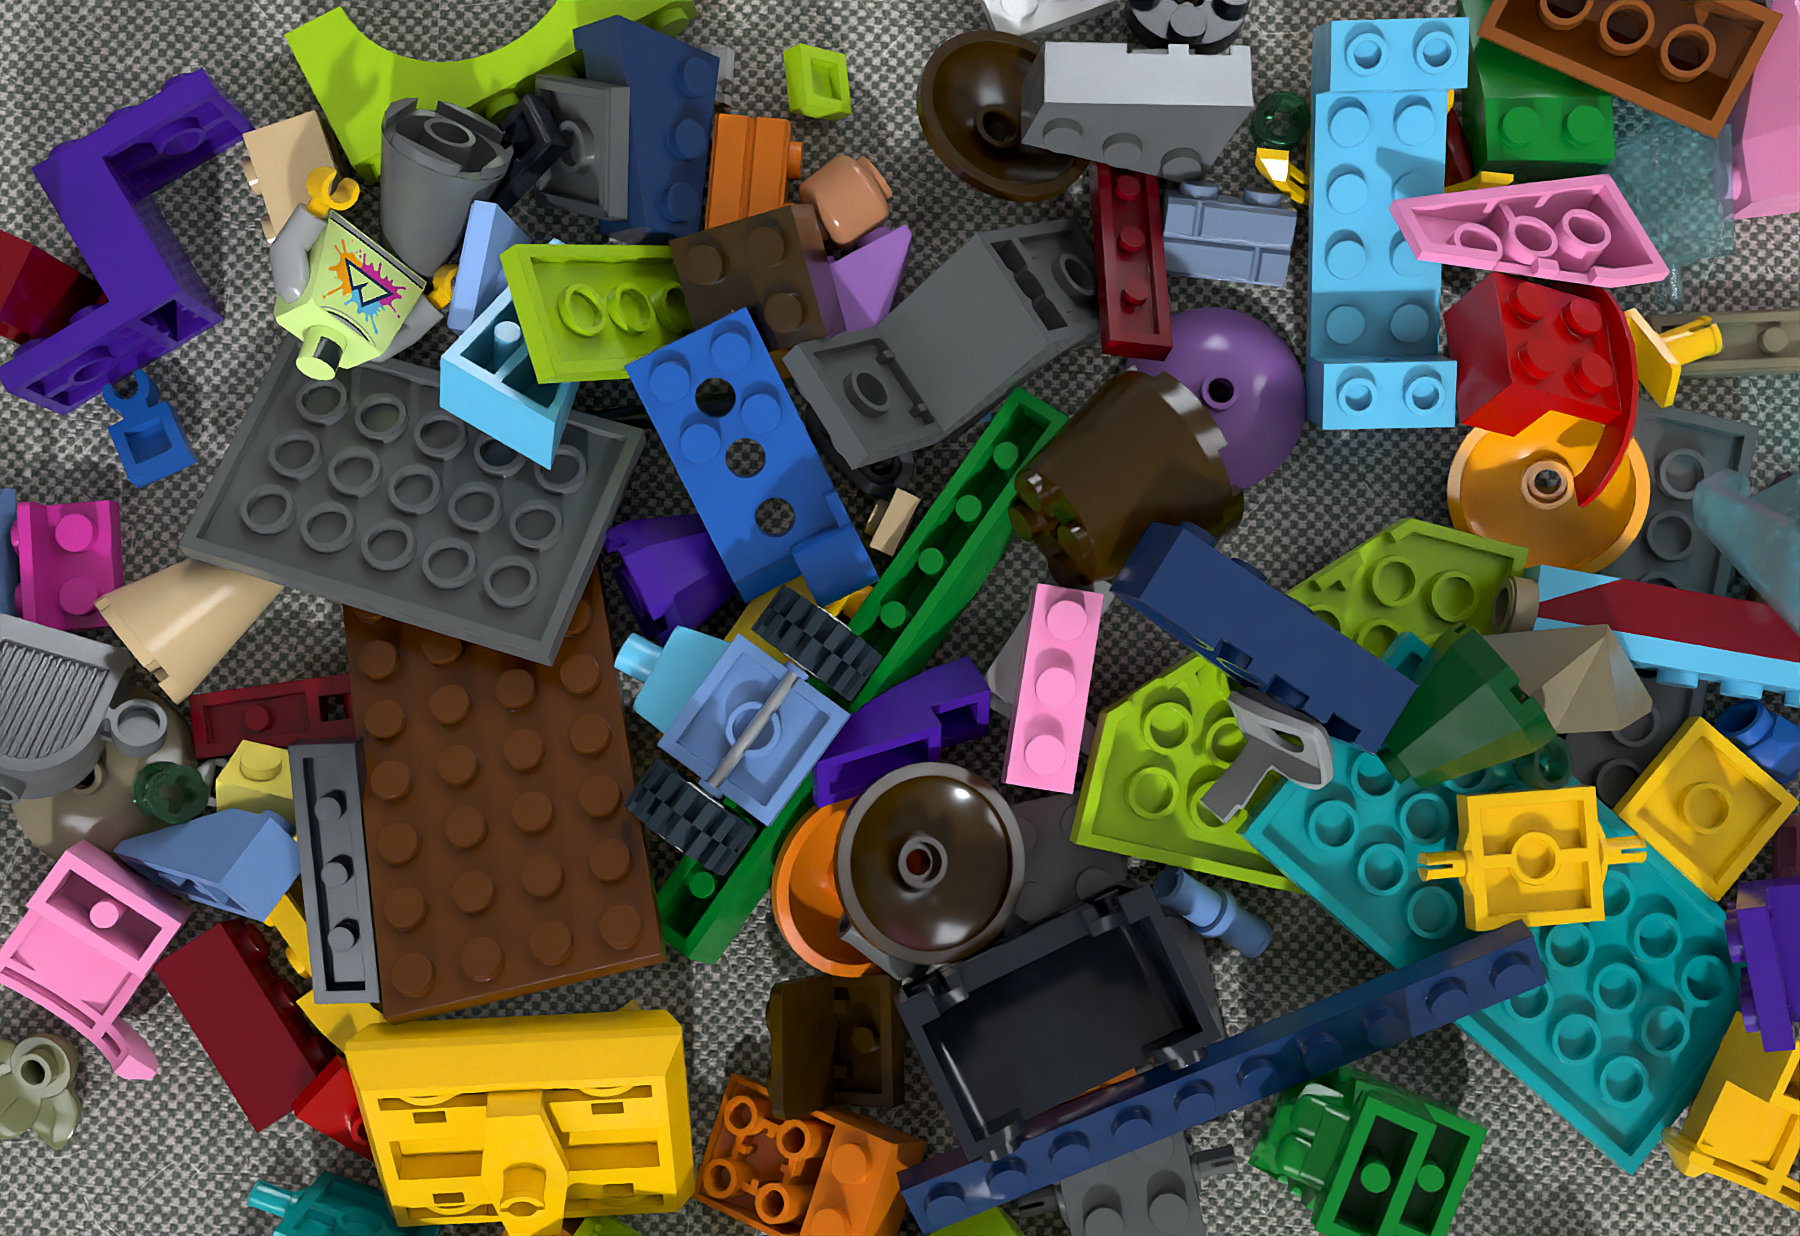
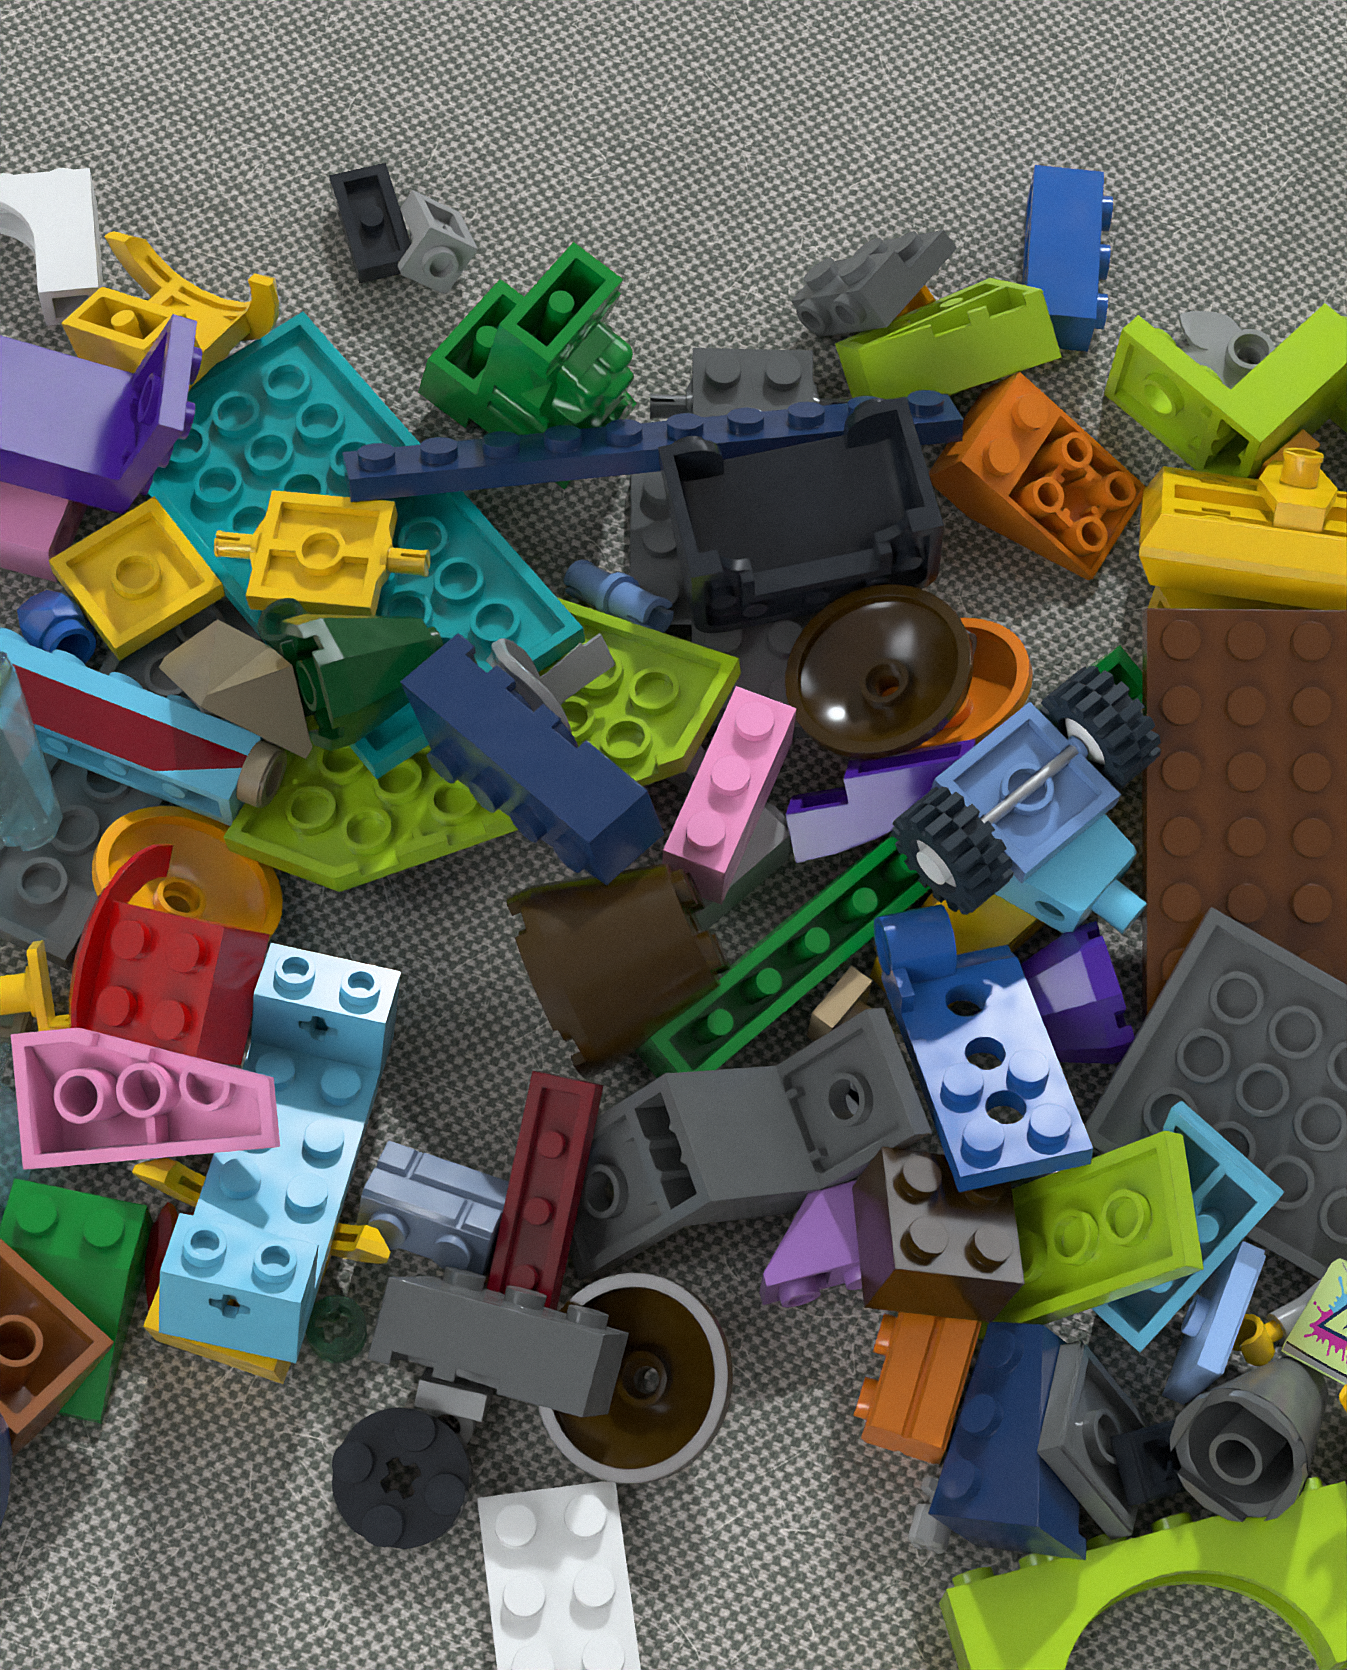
camera: 170 degrees left, 20 degrees down
dark brown bracket [765,972,905,1120] -> none
lime plate [783,43,852,122] -> none
nougat head [798,155,892,250] -> none
medium lavender dish [1123,307,1307,489] -> none

